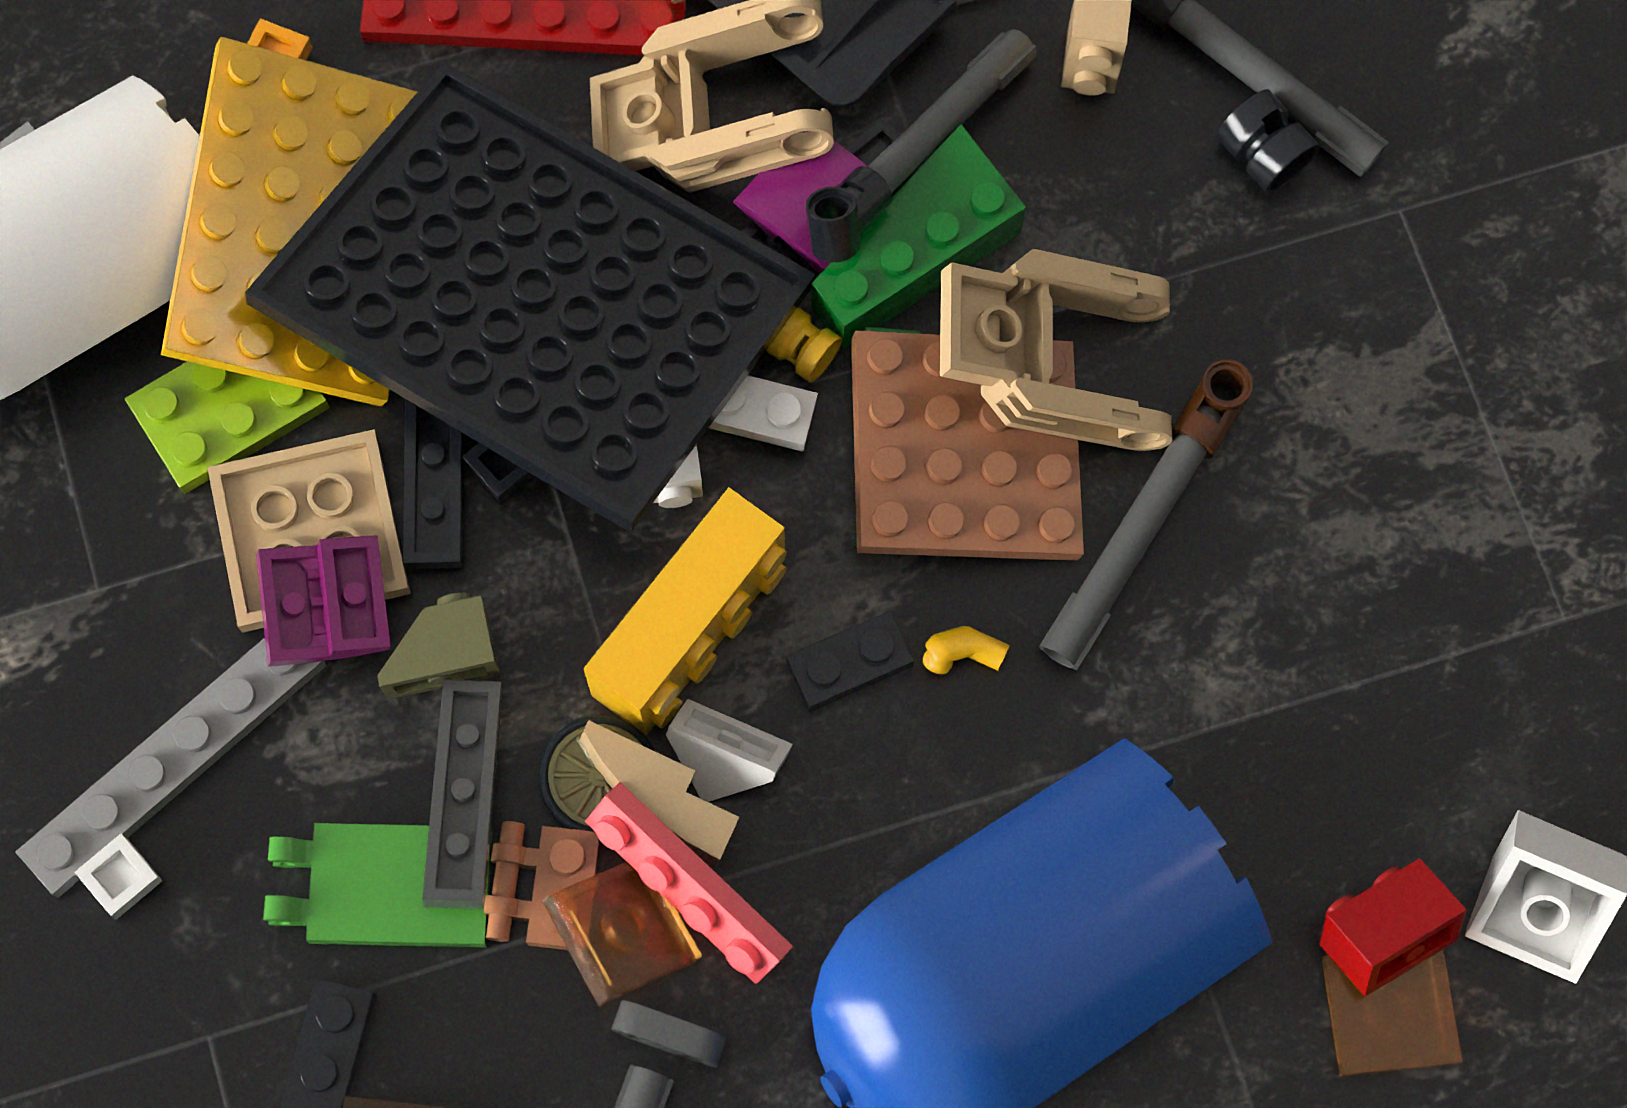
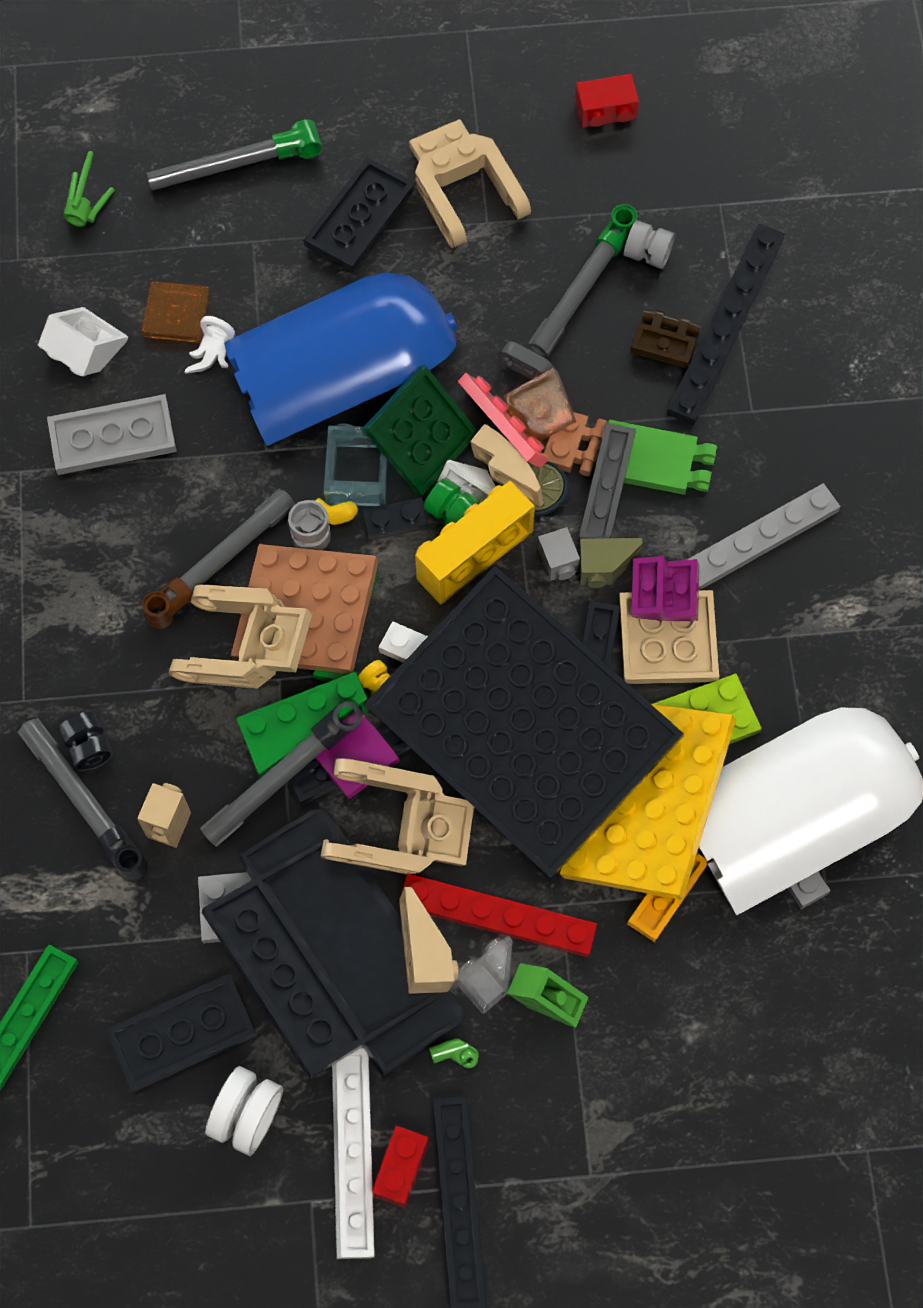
camera: 165 degrees left, 5 degrees down
white plate [74,833,163,920] -> none
red brick [1319,858,1467,997] -> none
none -> light grey plate [47,394,177,475]
none -> white piece [185,316,235,374]
none -> light grey wheel [288,500,331,550]
none -> clear light blue window [324,424,389,506]
none -> dark green plate [362,366,478,496]
none -> green wheel [424,478,481,525]
none -> light grey brick [537,527,580,581]

